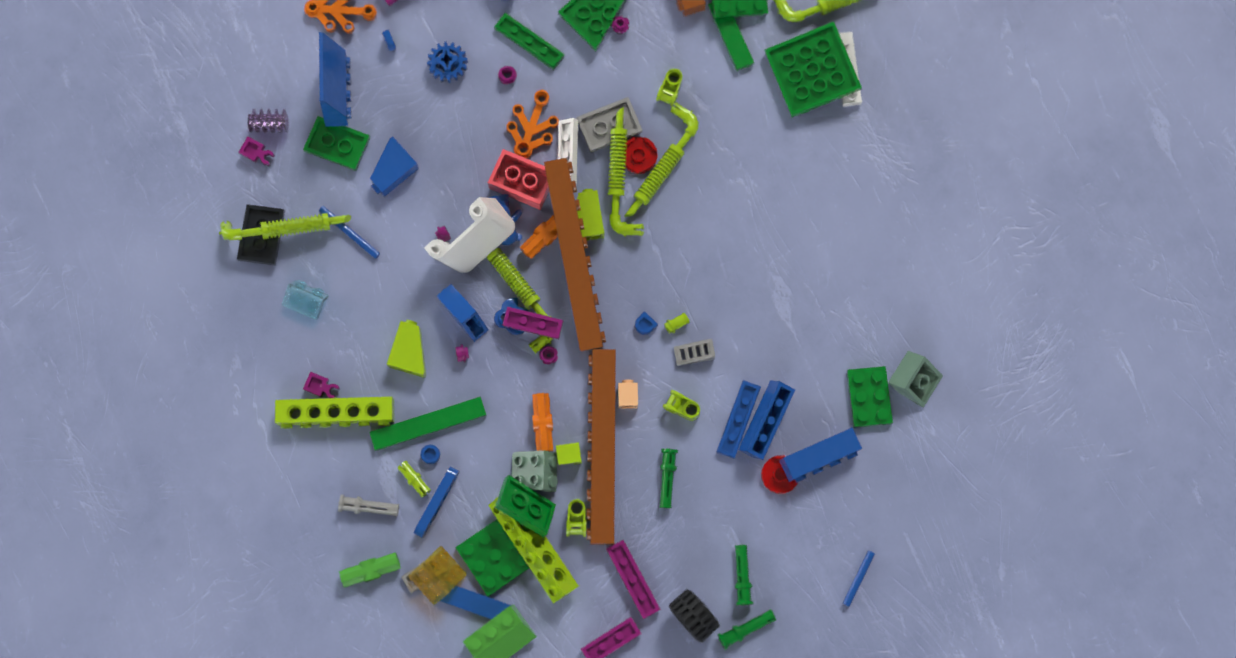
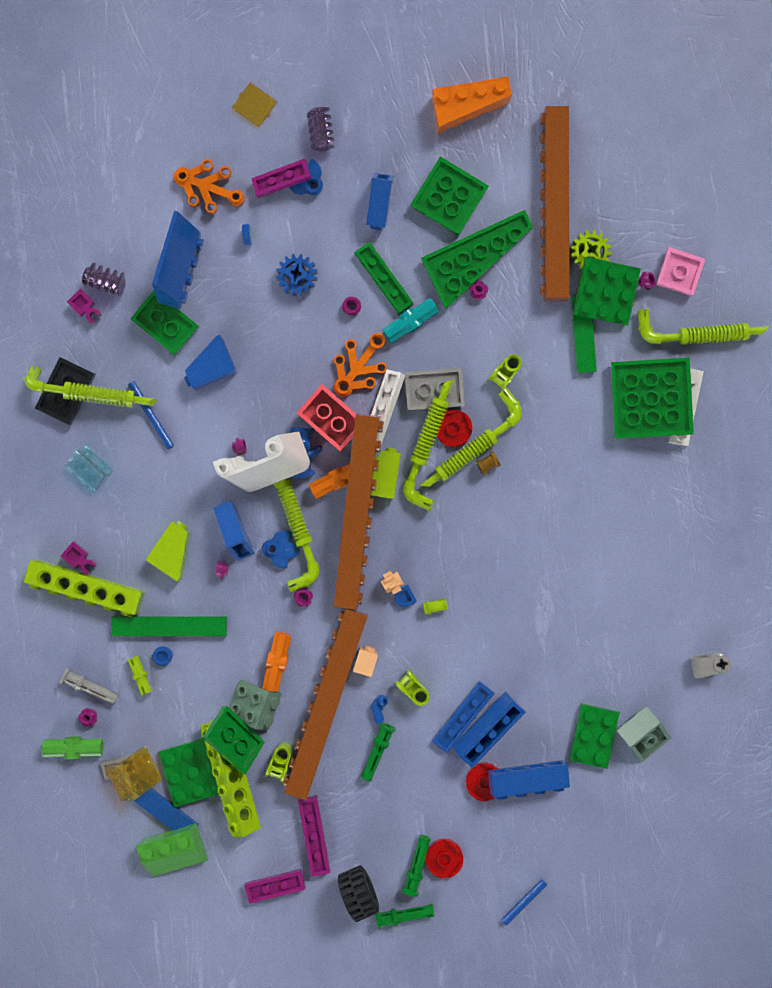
camera: 20 degrees right, 10 degrees up
blue beam [414,466,459,538] -> none
magenta plate [502,307,564,340] -> none
lime panel [556,442,582,465] -> none
light grey slope [674,339,715,366] -> none
none -> magenta plate [78,708,97,727]
none -> blue arm [371,695,389,724]
none -> light nougat gear [381,570,404,594]
none -> teal piece [382,298,439,344]
none -> red tile [425,838,464,878]
none -> pearl gold bush [476,451,501,475]
none -> light grey piece [690,653,731,678]

